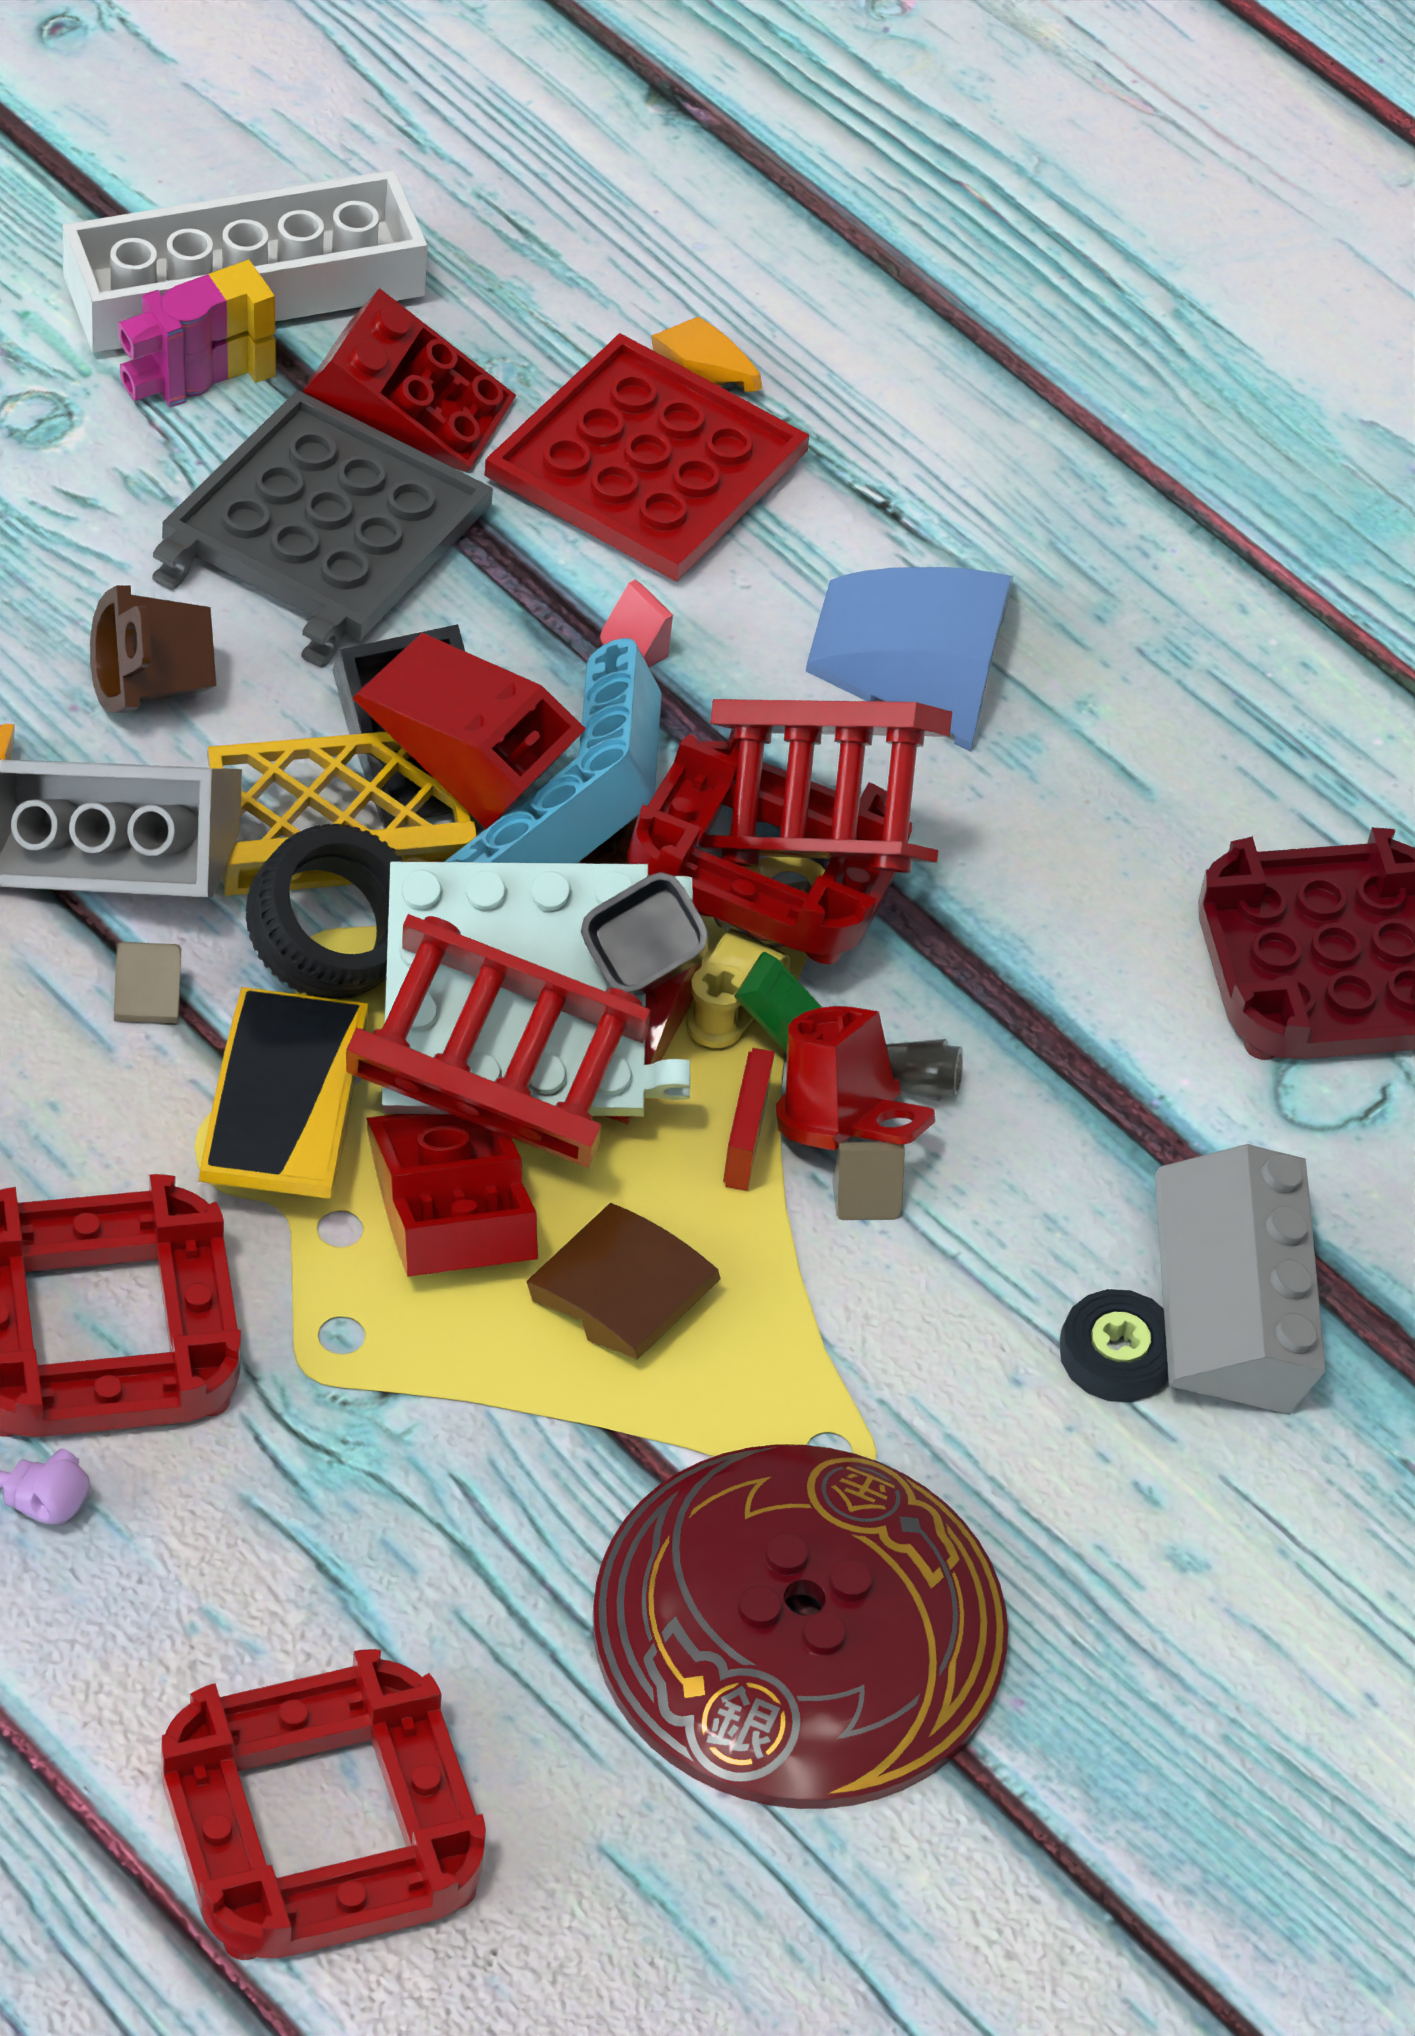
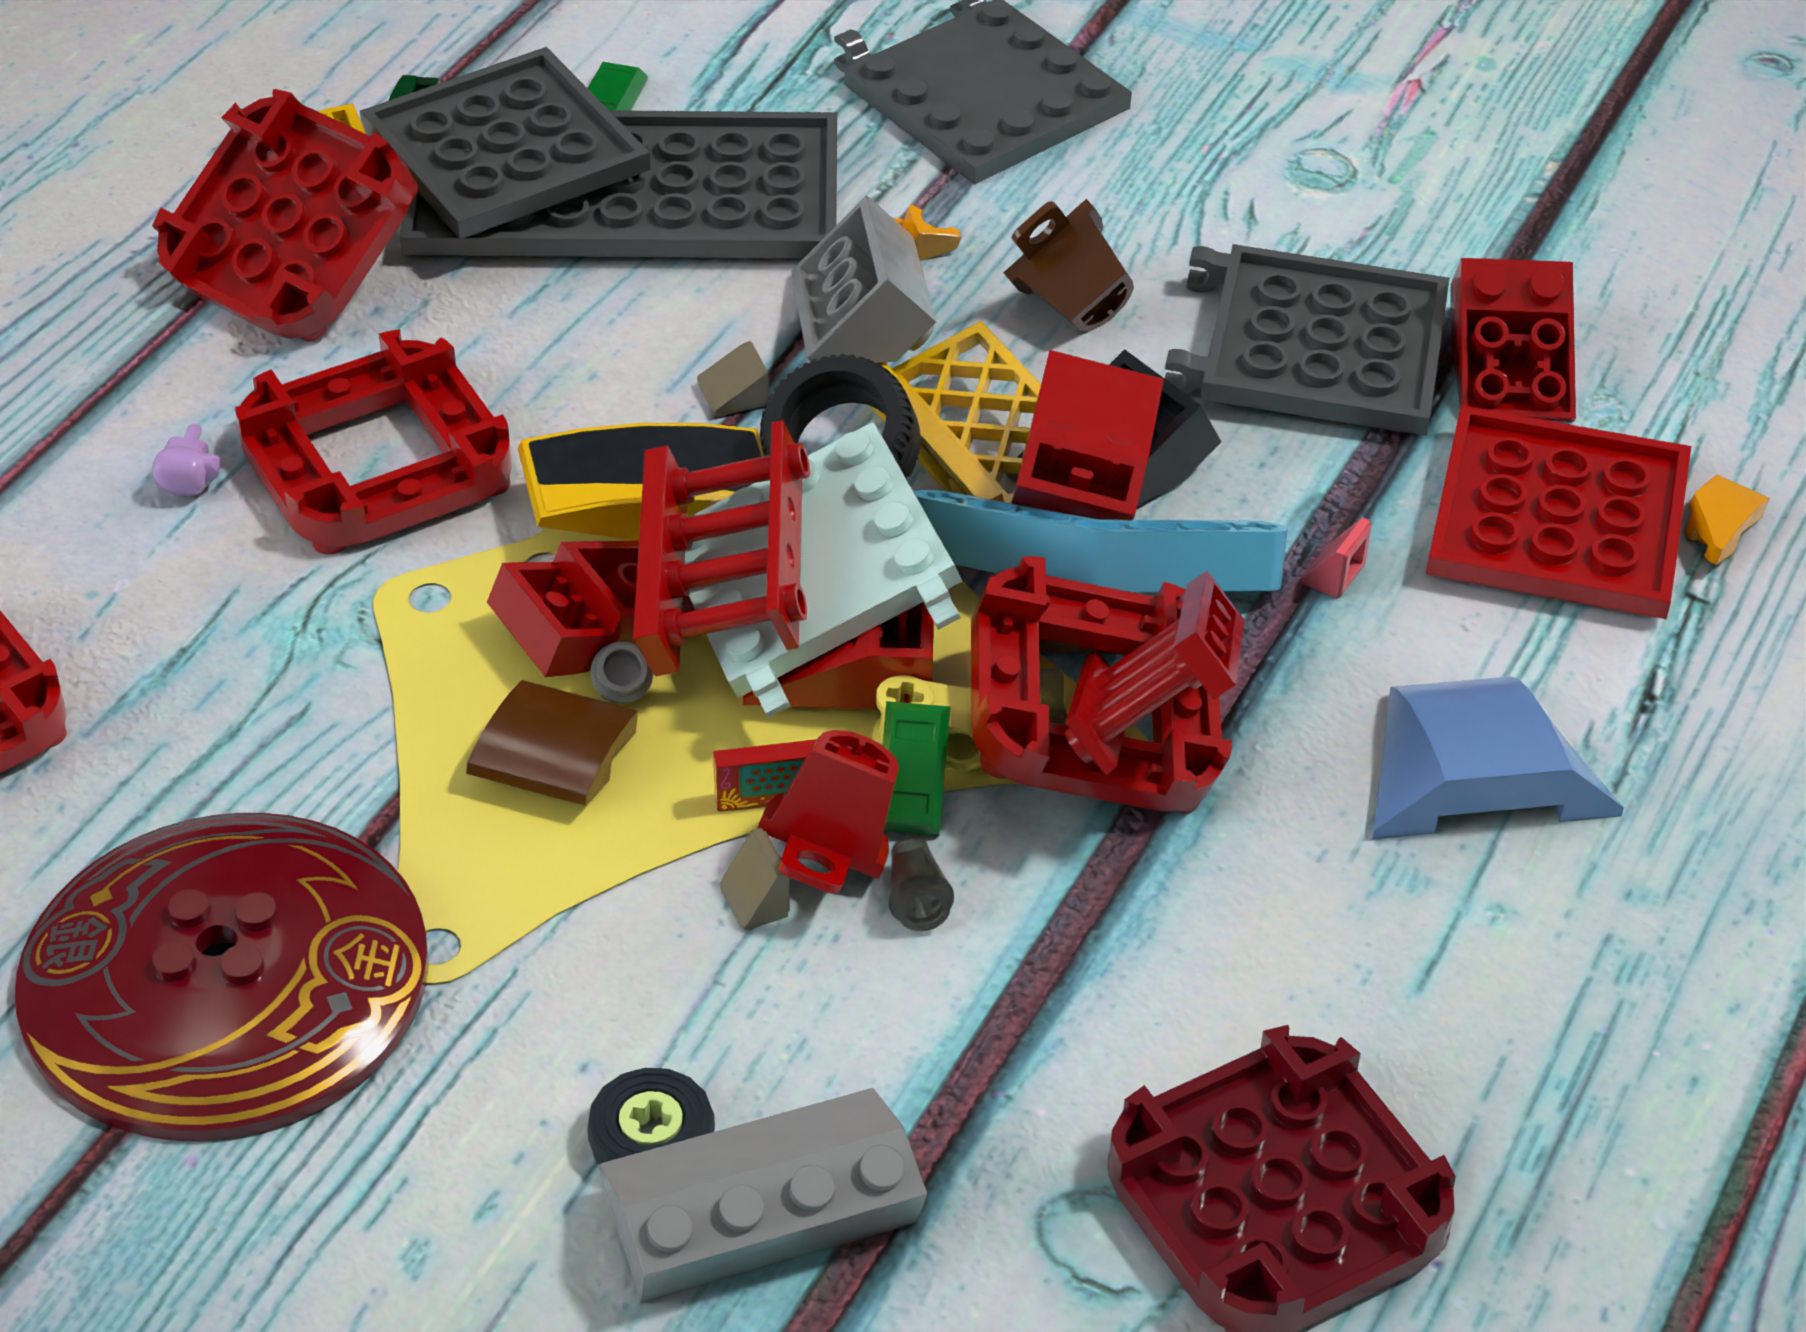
camera: 75 degrees right, 5 degrees down
white brick [63,170,428,353] -> none
dark pink hips [118,259,276,407] -> none
piece [580,872,709,997] -> none
none -> light grey plate [591,642,654,704]

